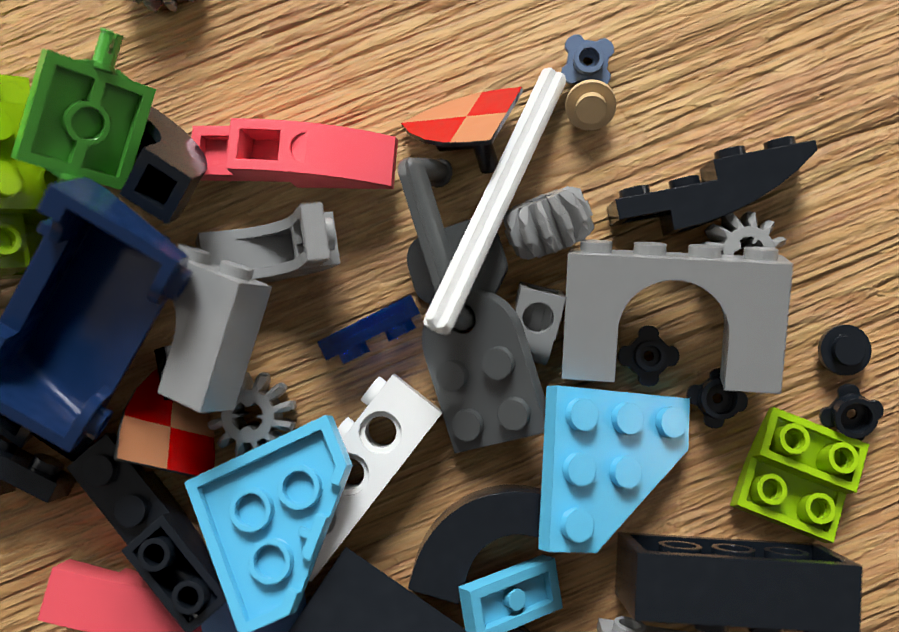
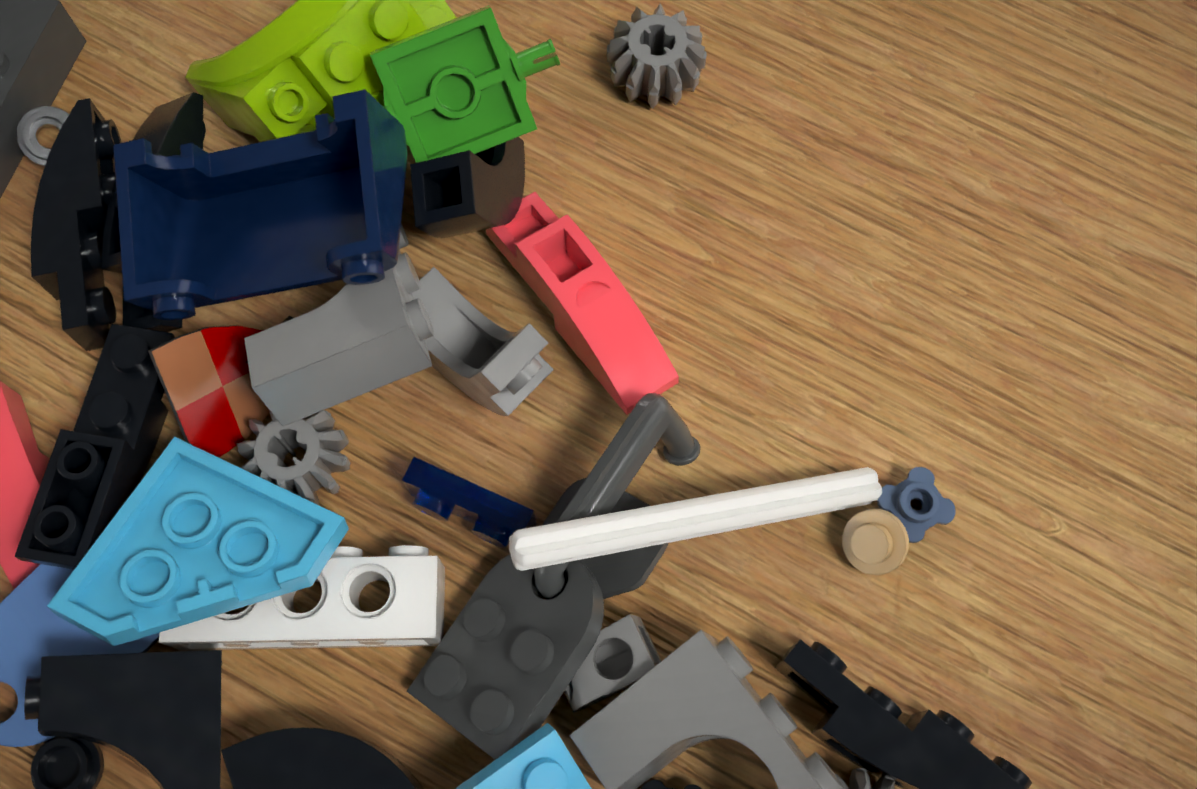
camera: 50 degrees right, 15 degrees down
shield [401,87,523,174] -> none
light grey gear [503,186,595,260] -> none

